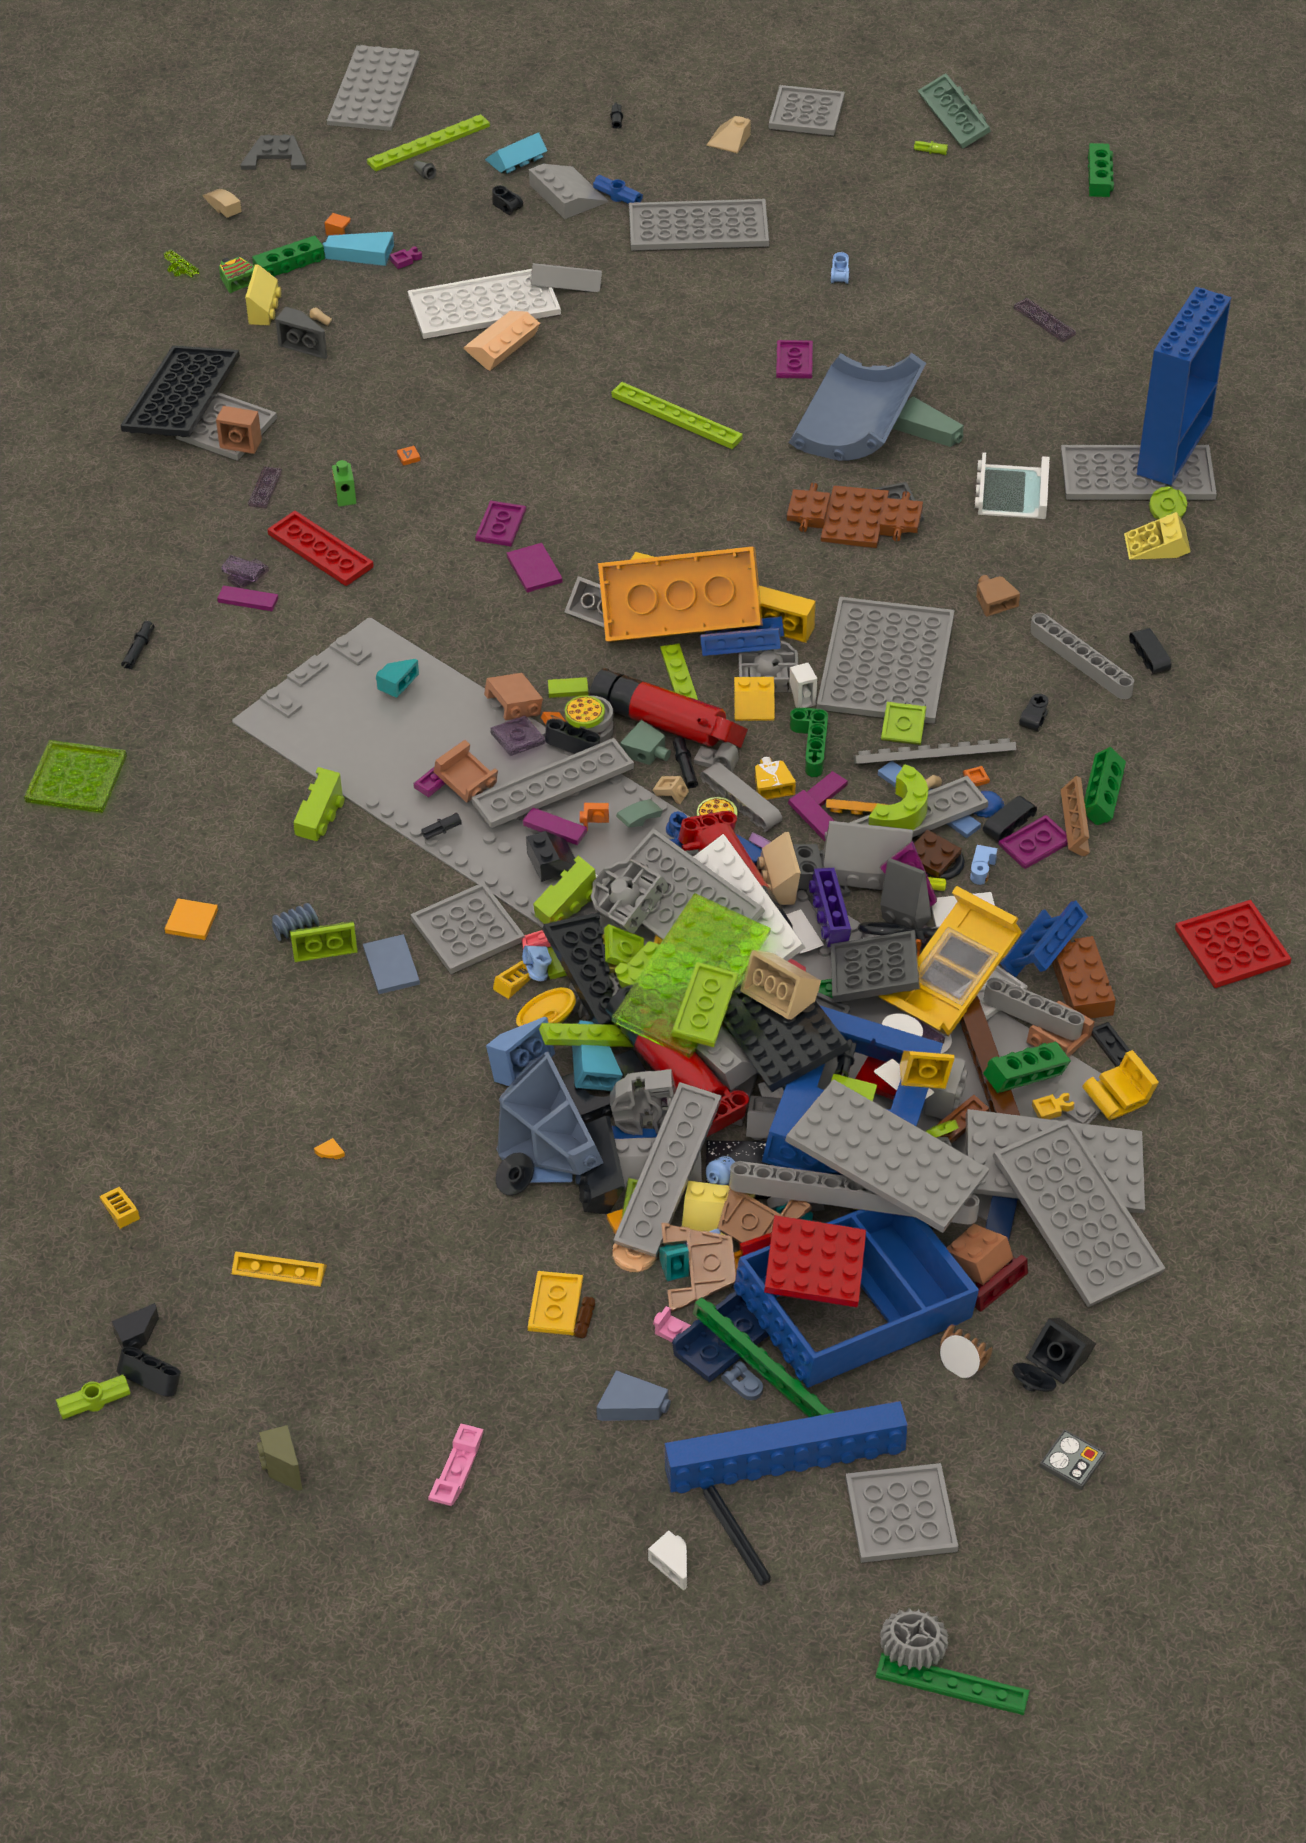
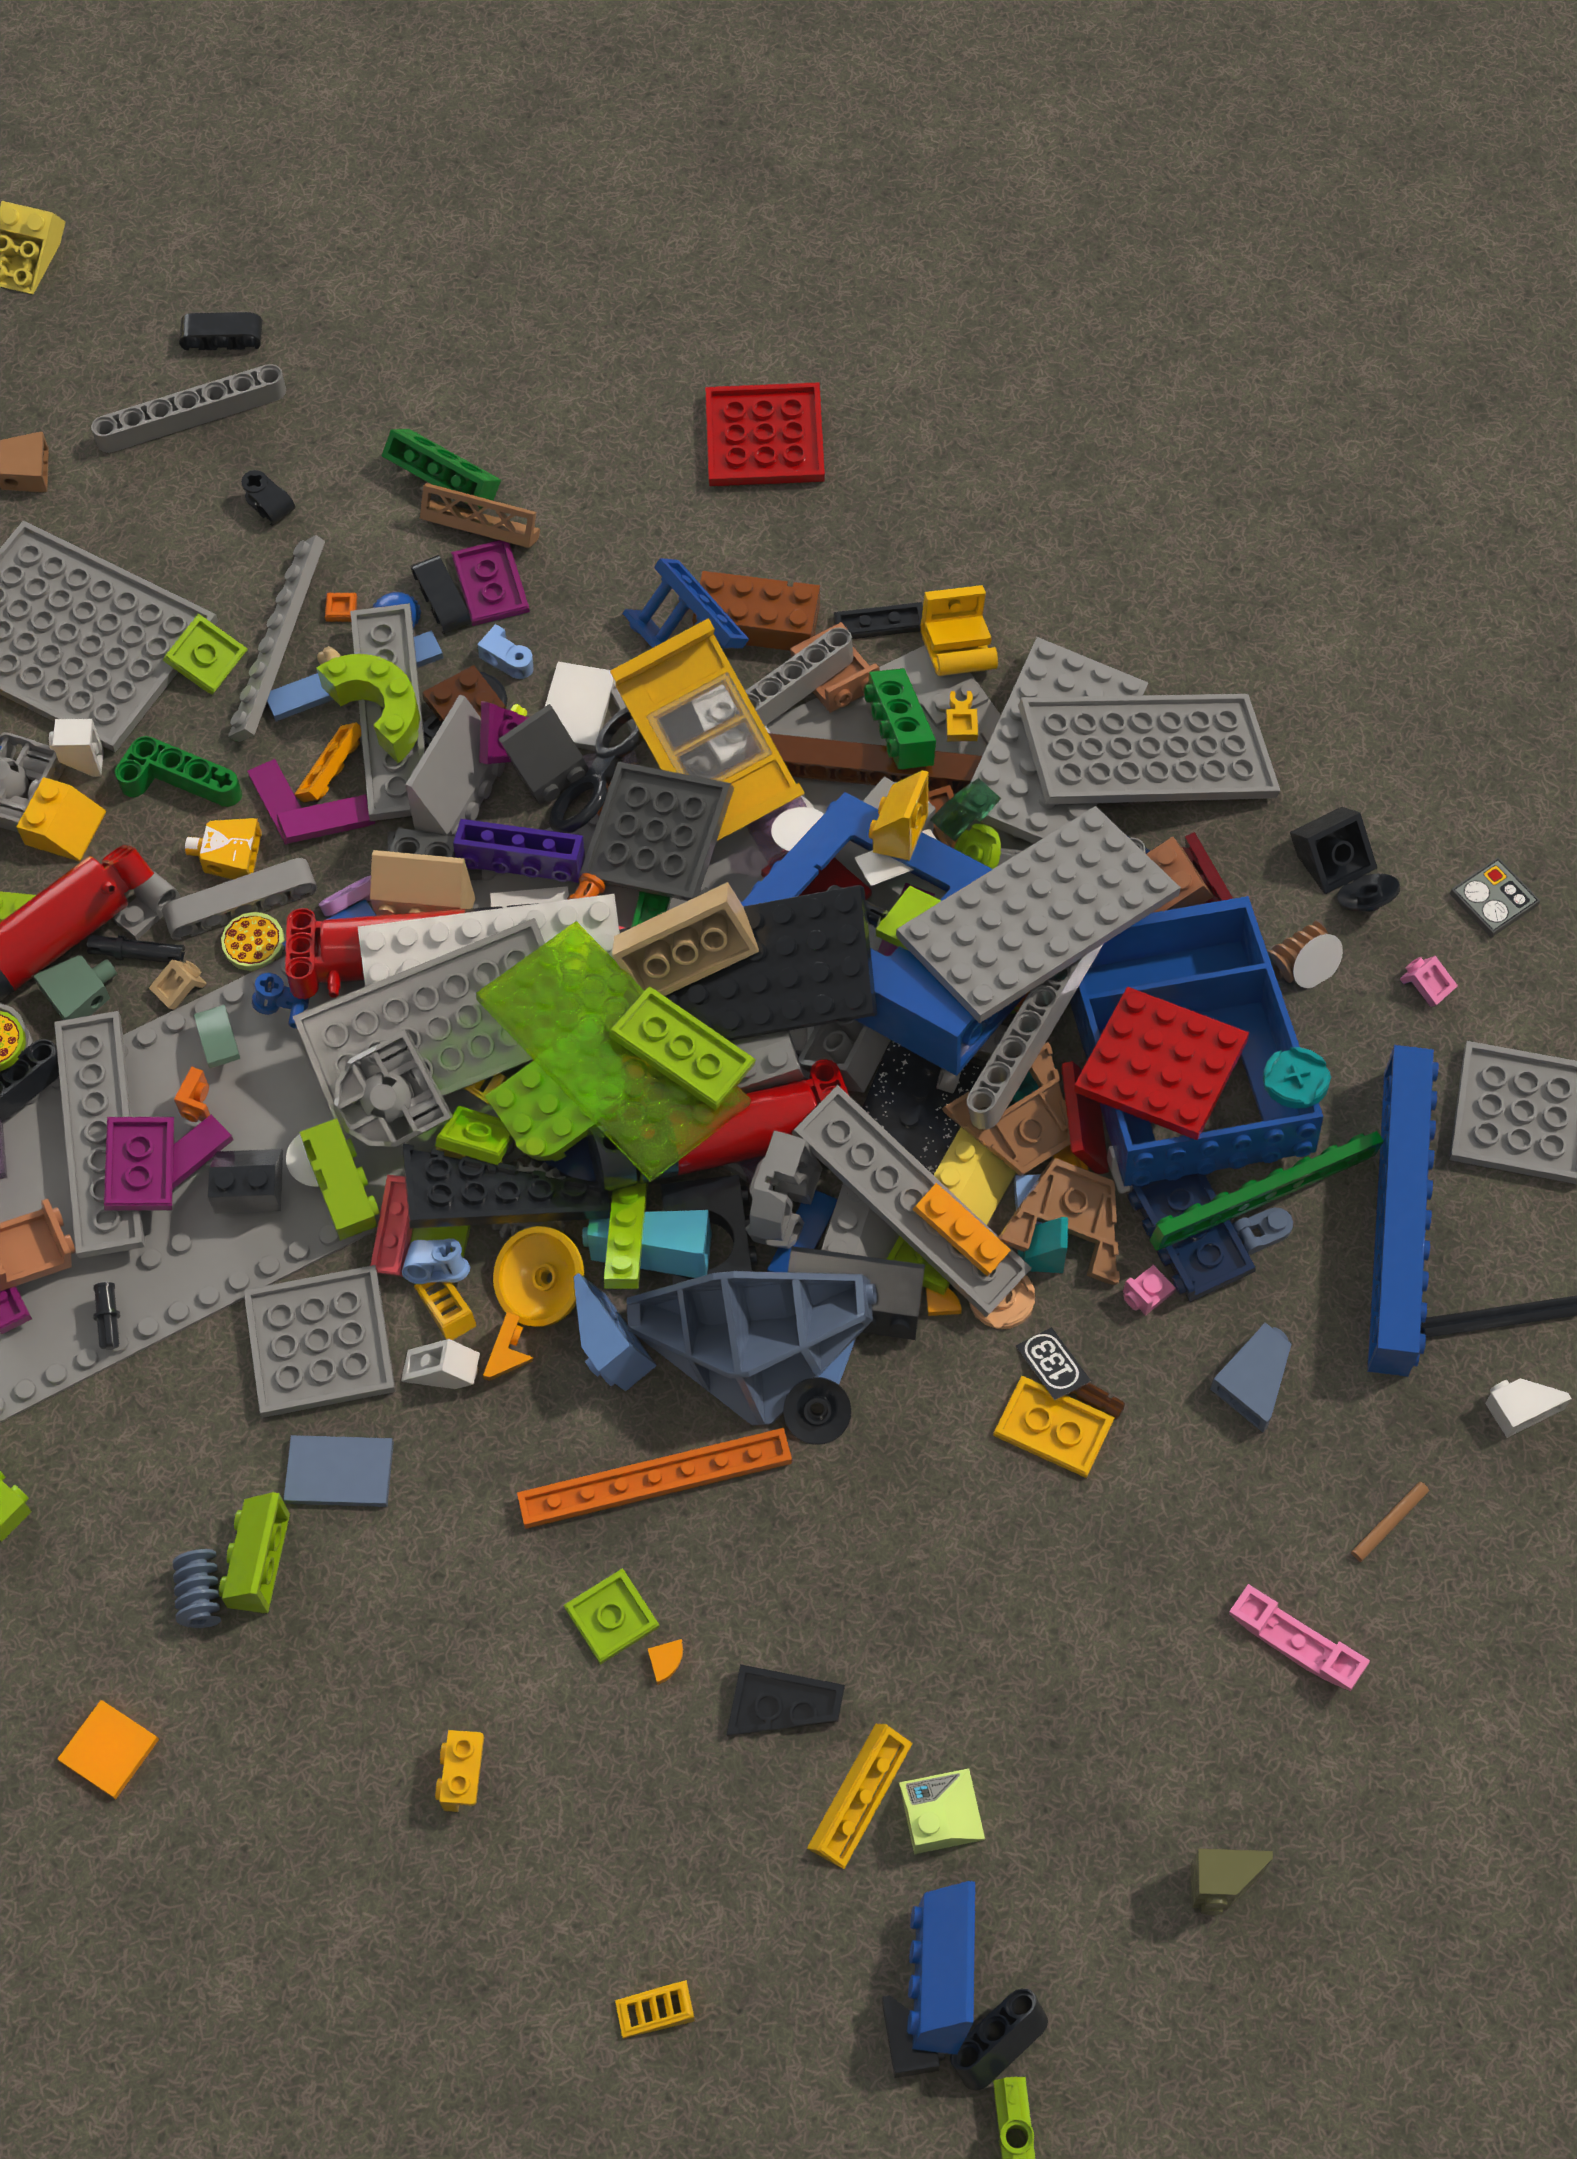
camera: 70 degrees left, 15 degrees up
light blue head [706,1156,735,1185] -> none
none -> magenta tile [104,1117,174,1211]
none -> white slope [401,1339,480,1389]
none -> yellow bracket [435,1730,484,1812]
none -> light orange slope [483,1312,533,1381]
none -> orange plate [517,1428,792,1529]
none -> lime tile [563,1568,660,1665]
none -> orange bush [567,873,606,900]
none -> black wing [726,1664,845,1736]
none -> yellowish green slope [899,1769,985,1854]
none -> blue slope [907,1881,975,2055]
none -> light orange plate [912,1183,1011,1276]
none -> clear green slope [930,778,1002,842]
none -> black sticker [1016,1327,1091,1400]
none -> teal tile [1263,1047,1331,1109]
none -> medium nougat bar [1351,1482,1429,1562]
none -> bright pink bracket [1400,956,1458,1007]

